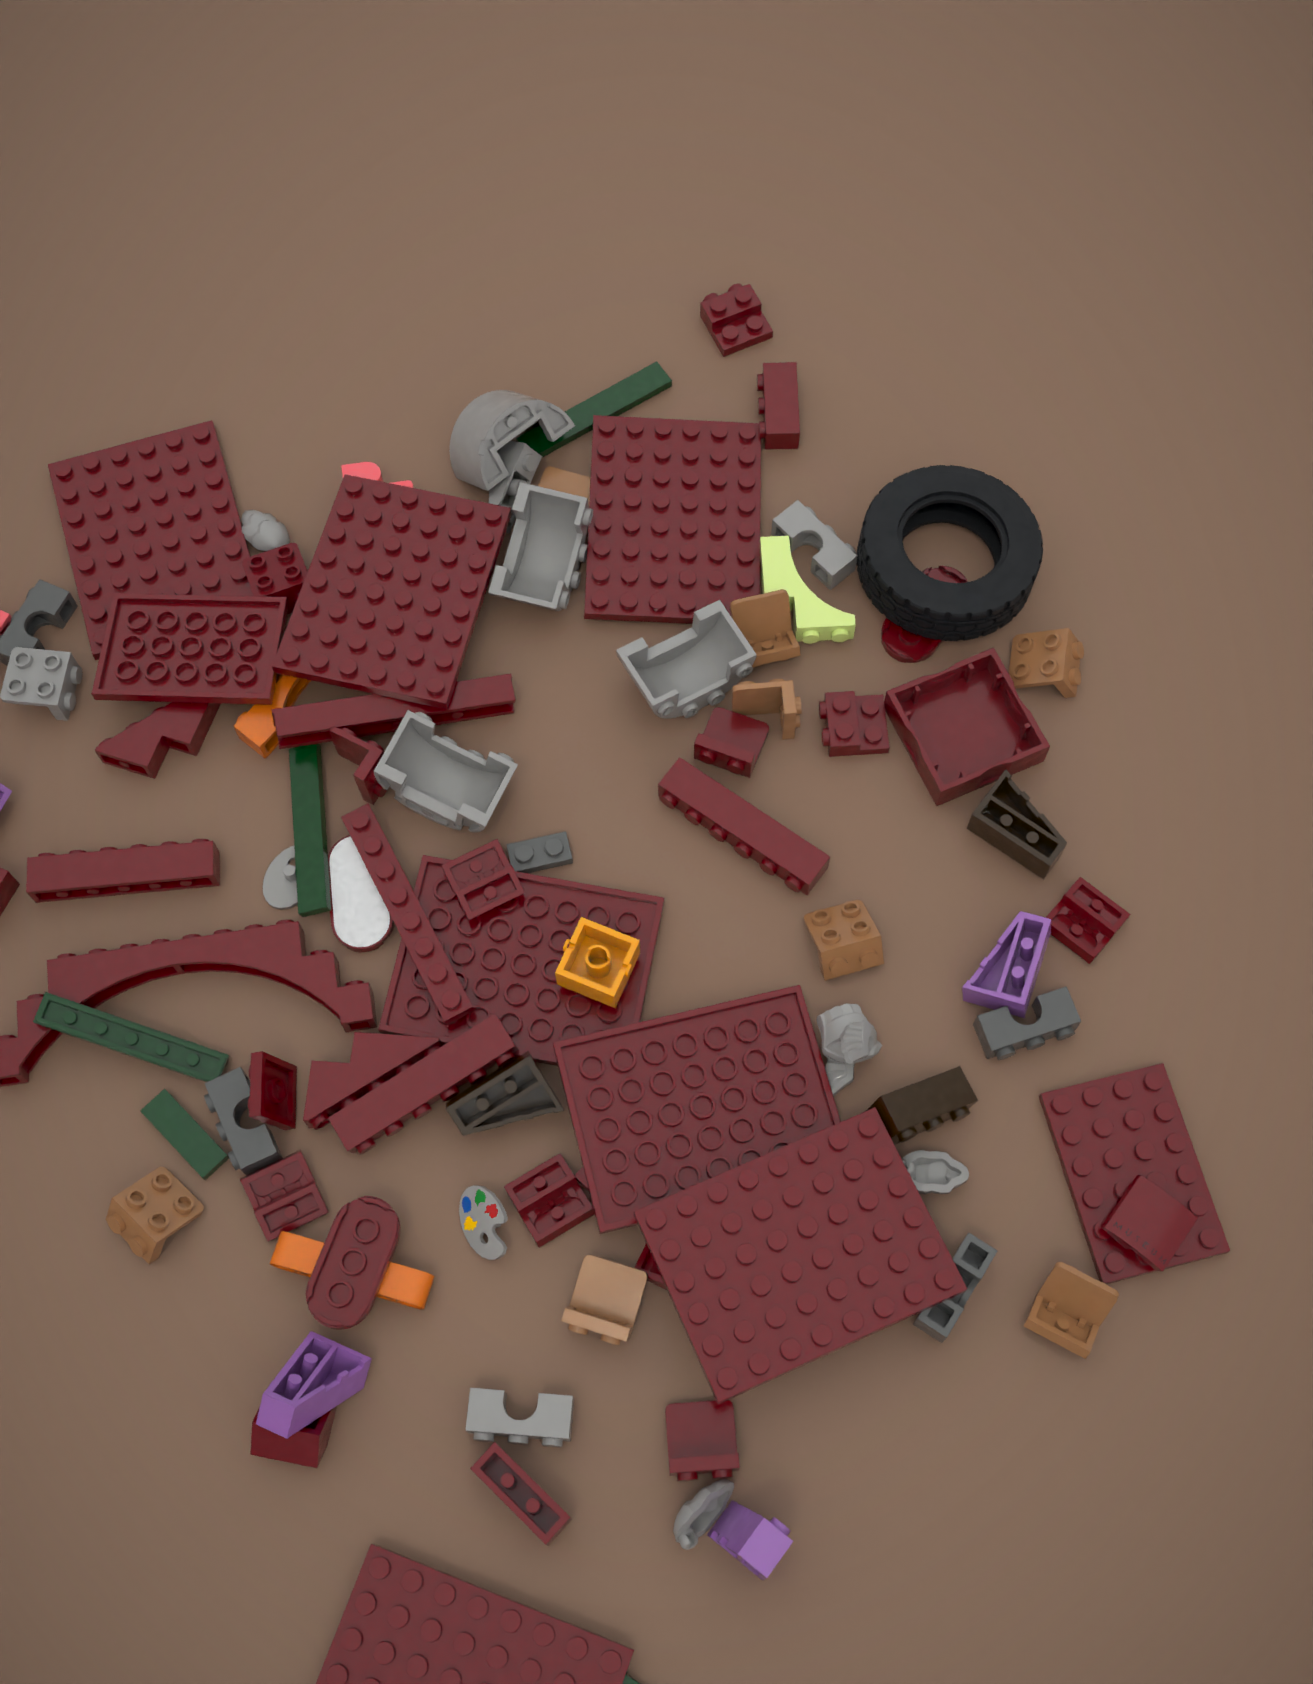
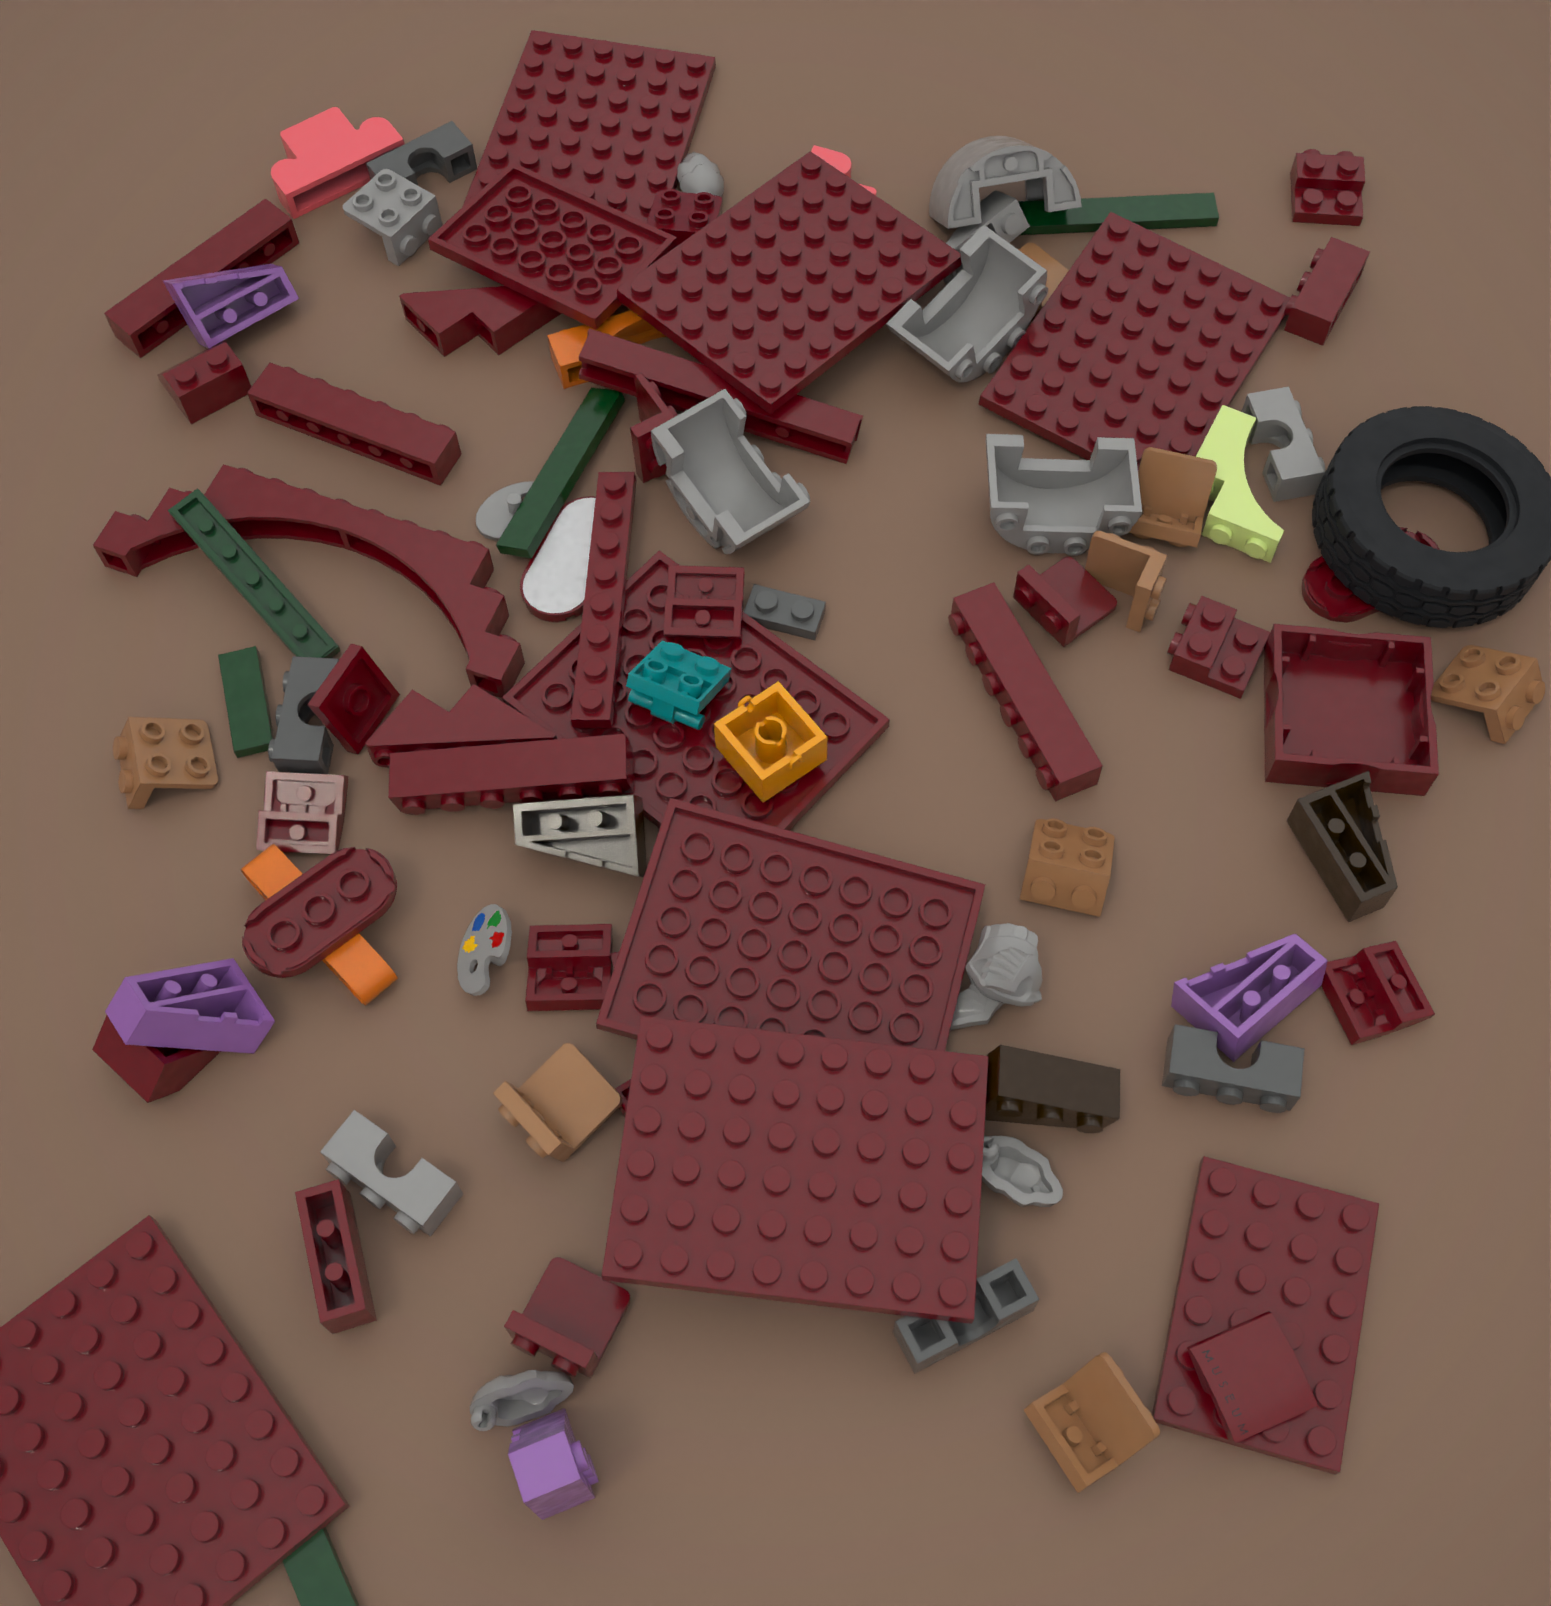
camera: 30 degrees right, 5 degrees down
none -> teal plate [626,640,732,730]

